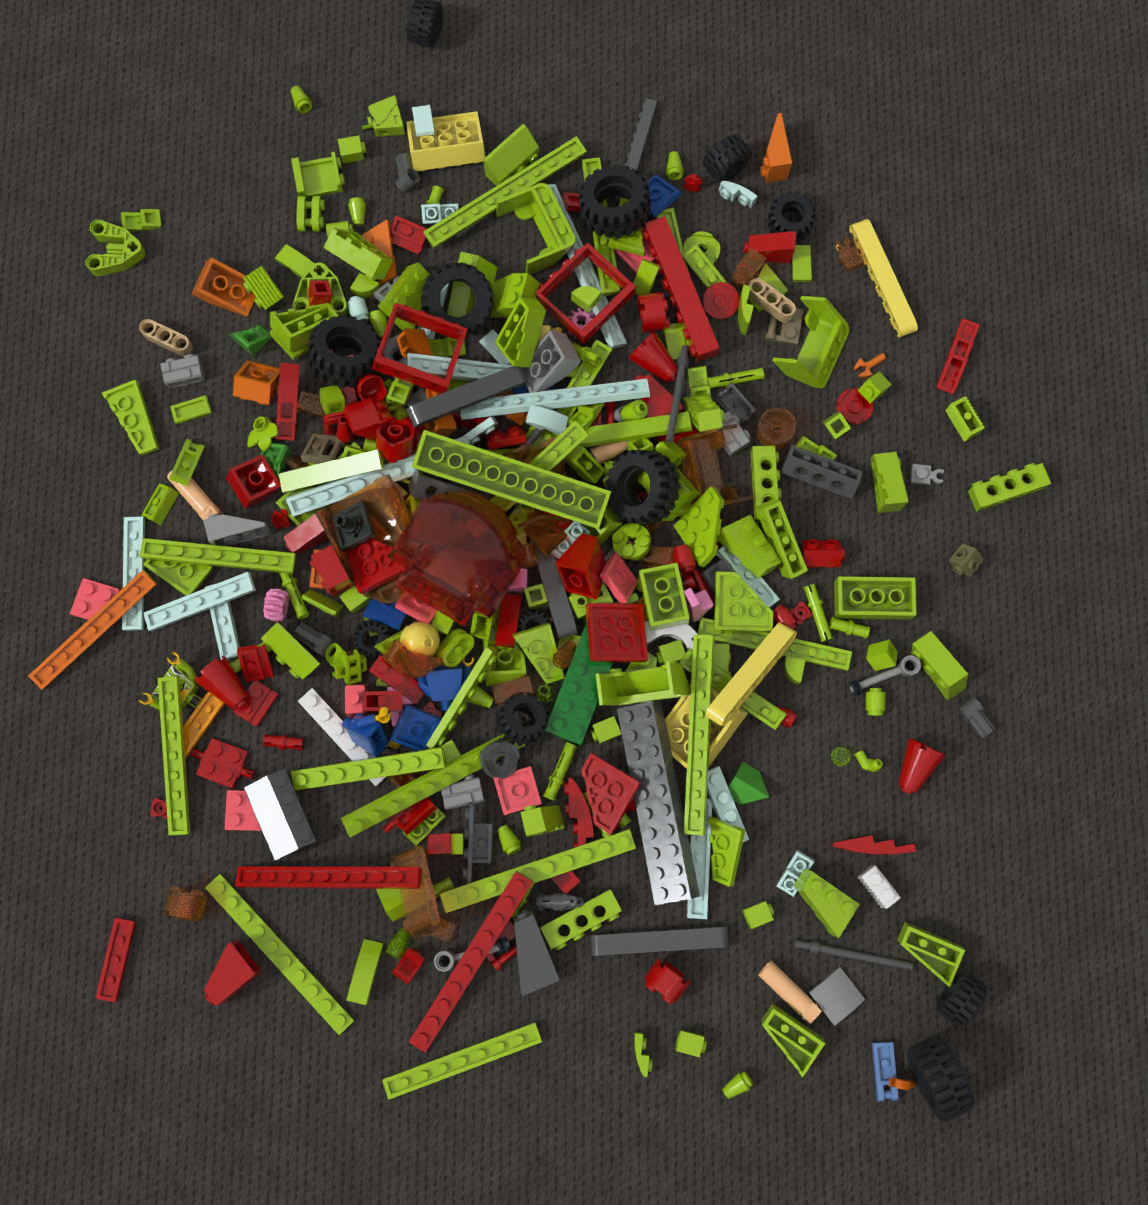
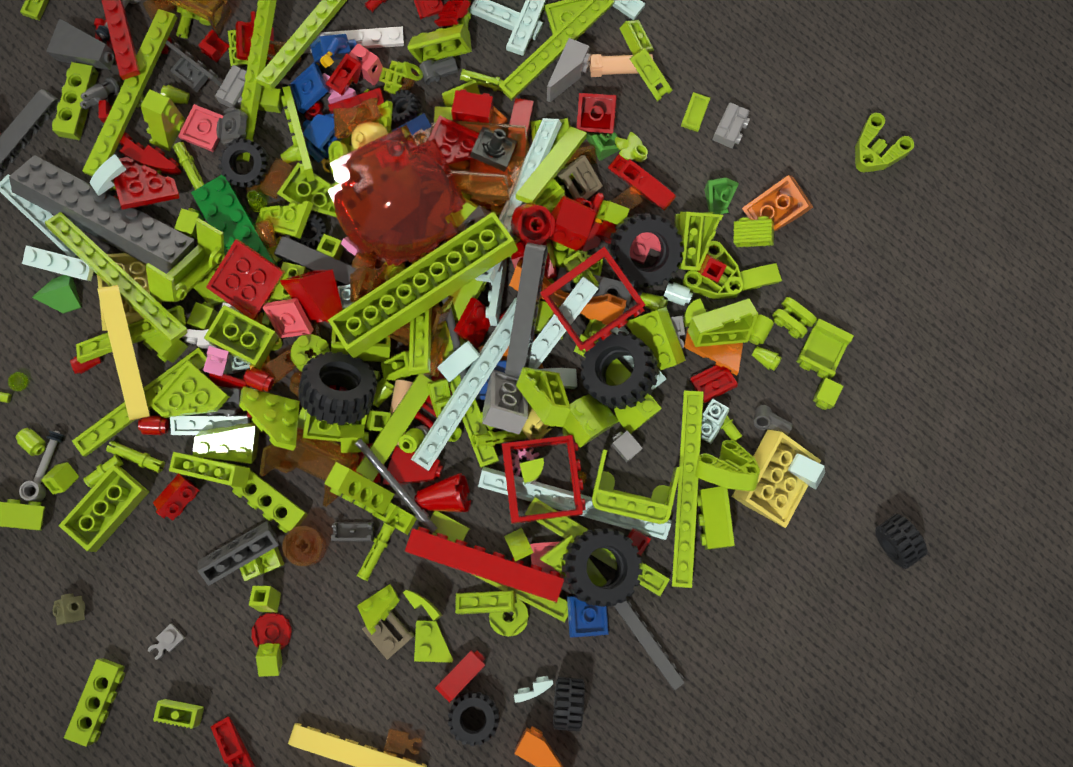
camera: 130 degrees right, 0 degrees up
lime wing [102,380,159,456] -> none
lime slope [121,209,161,232] -> none
tan beam [139,319,193,356] -> none
orange slope [233,360,280,405] -> none
bright pink gear [263,588,289,621] -> none
red plate [271,509,290,529] -> none
lime cone [291,86,312,114] -> none
red hair [357,374,387,401] -> none
lime torso [360,95,405,137] -> none
lime slope [451,834,464,855] -> none
red tile [495,593,522,648] -> none
red brick [637,292,670,333] -> none
lime cone [666,151,684,180] -> none
red plate [681,573,697,590] -> none
red plate [683,174,702,192] -> none
red tile [702,282,740,319] -> none
lime wing [708,816,745,887] -> none
light grey brick [712,411,751,457] -> none
clear orange slope [730,248,766,288] -> none
tan beam [748,278,796,323] -> none
lime windscreen [772,296,849,389] -> none
lime brick [783,656,805,685] -> none
red plate [790,602,812,625] -> none
lime tile [792,245,812,282] -> none
orange bar [853,353,886,378] -> none
lime wedge [871,452,908,513] -> none
none -> light aqua slope [89,154,126,196]
none -> clear orange arm [289,372,301,398]
none -> lime wing [357,584,400,635]
none -> light grey brick [612,431,643,463]
none -> lime connector [695,440,760,491]

